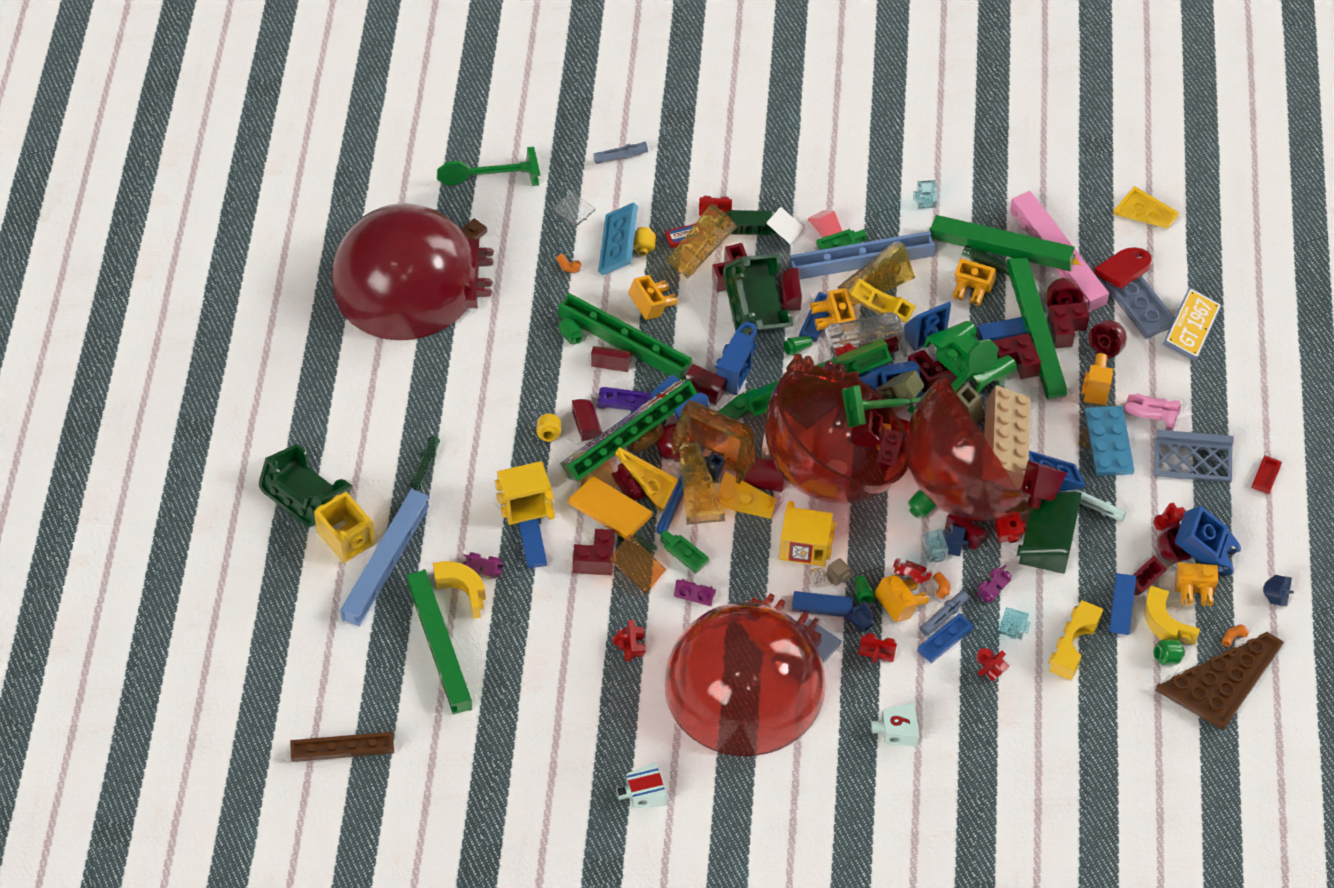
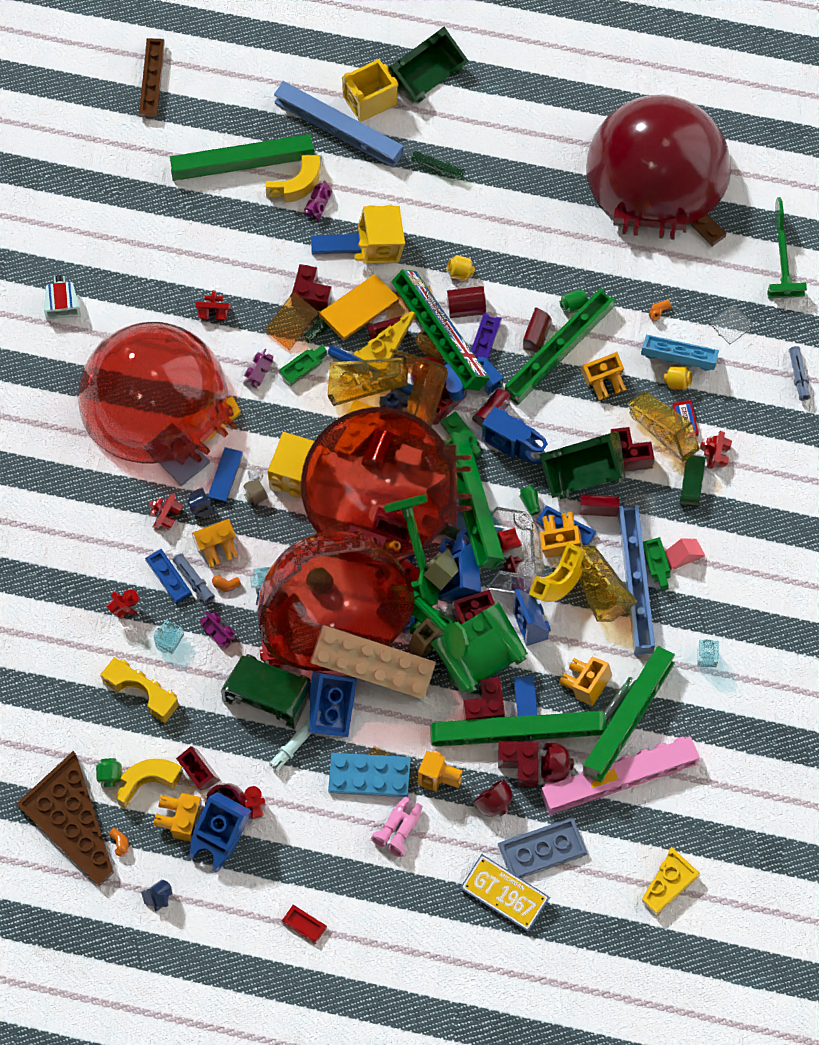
camera: 100 degrees right, 10 degrees up
white sticker [767,207,804,244] -> none
green cone [854,576,875,604] -> none
light aqua torso [871,703,919,747] -> none
red plate [893,558,933,584] -> none
dark red torso [1022,460,1067,509] -> none
red tile [1094,247,1152,289] -> none
blue tile [1109,573,1136,635] -> none
sand blue fence [1154,430,1234,483] -> none

